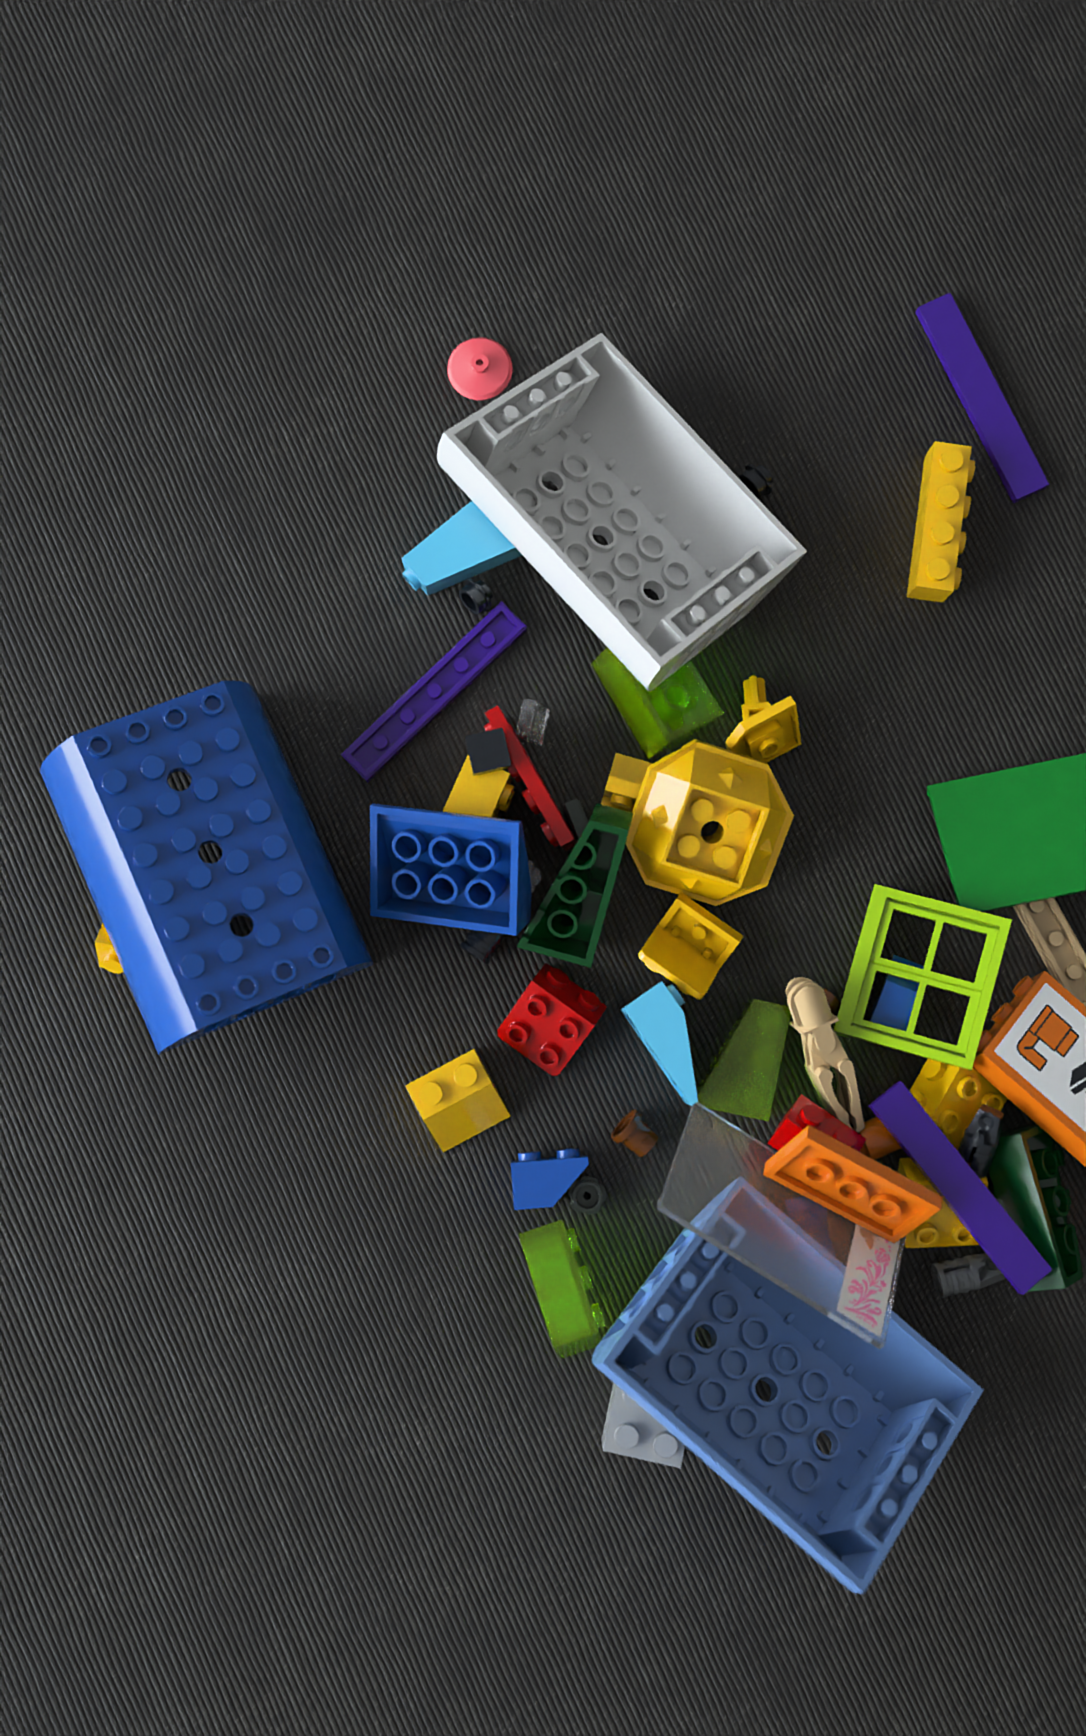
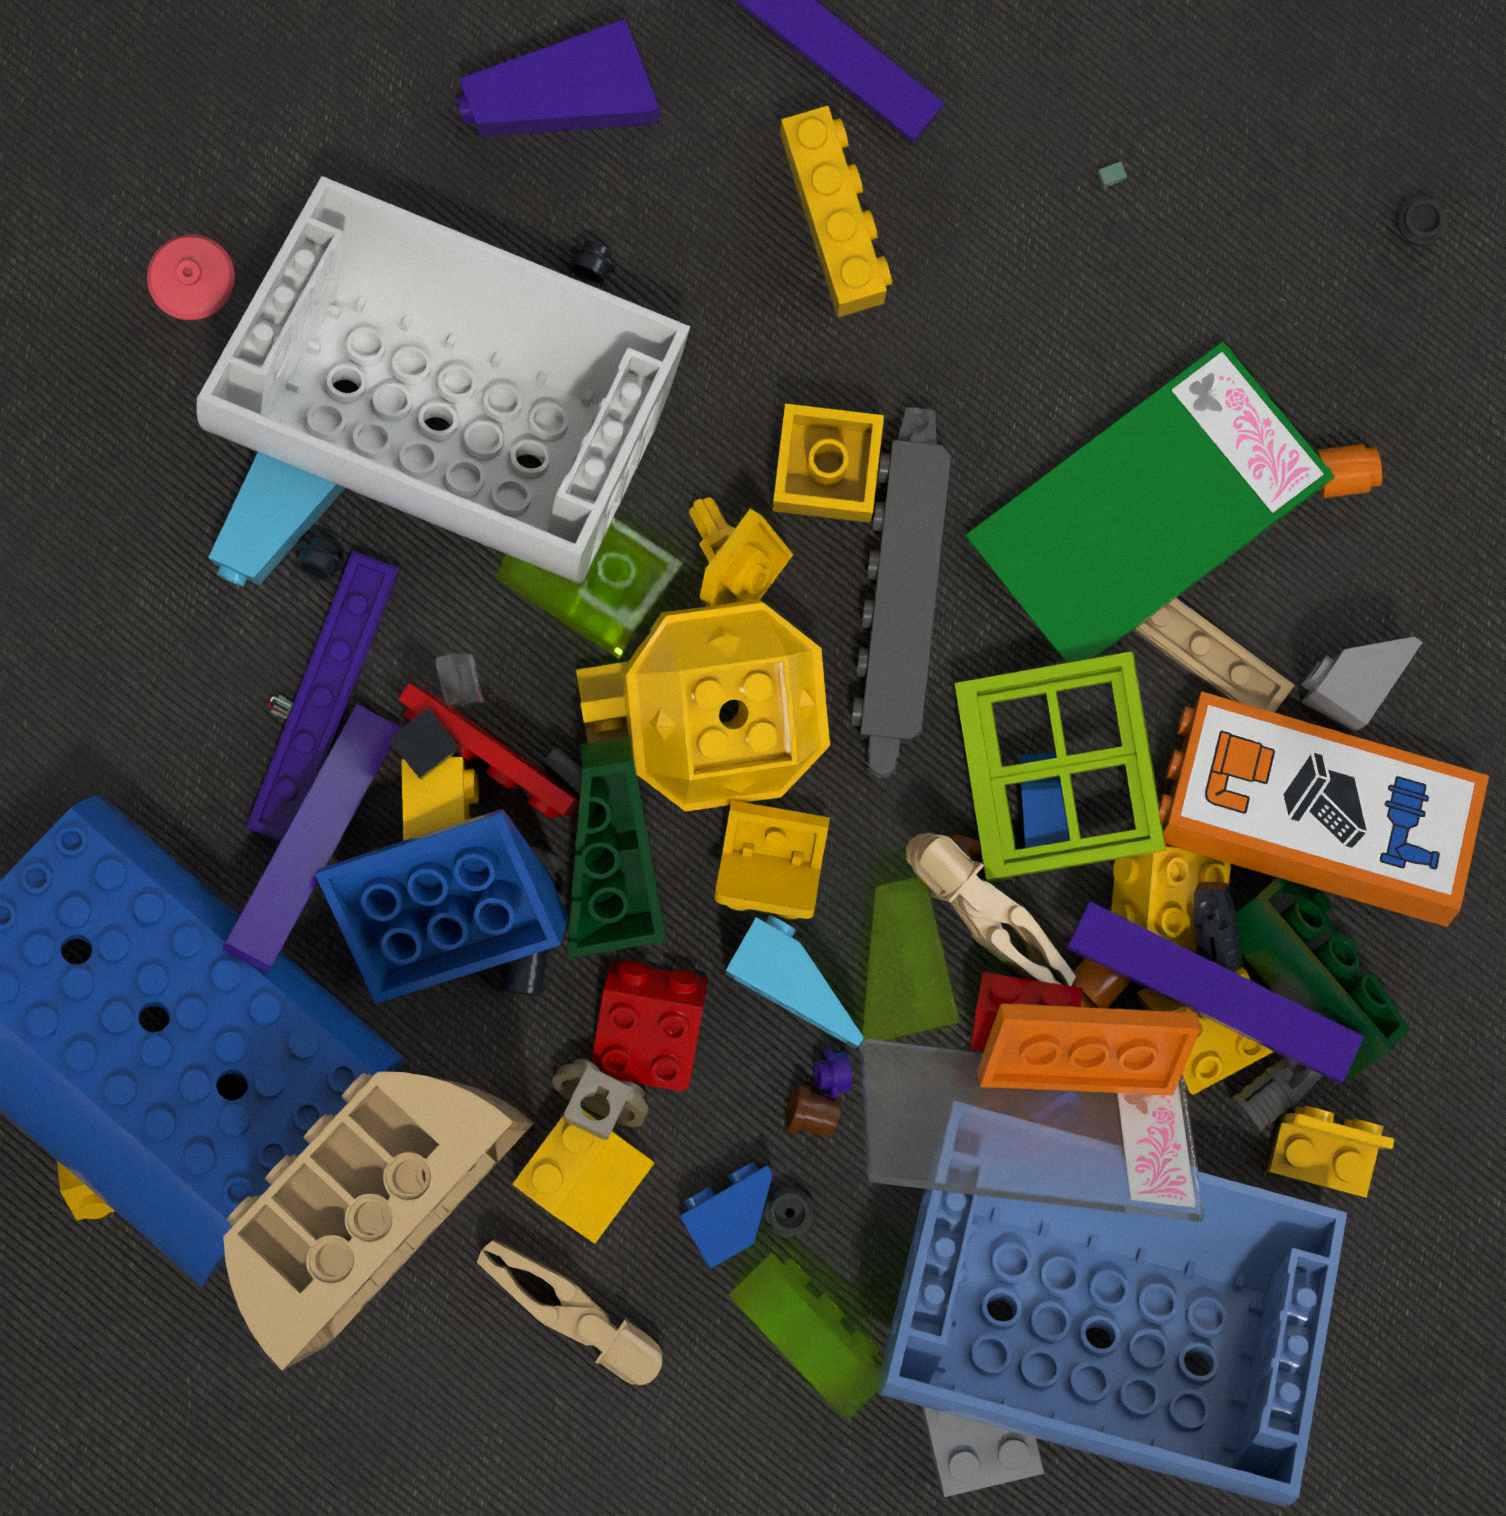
camera: 30 degrees left, 0 degrees up
none -> dark purple tile [222,704,401,973]
none -> tan slope [223,1072,534,1371]
none -> sand green piece [268,695,293,720]
none -> dark purple slope [455,19,660,137]
none -> tan arm [477,1239,662,1385]
none -> dark tan bracket [552,1059,649,1140]
none -> yellow brick [773,404,884,523]
none -> dark purple plate [813,1049,852,1098]
none -> dark grey hinge [851,408,951,780]
none -> yellow bracket [1267,1106,1395,1198]

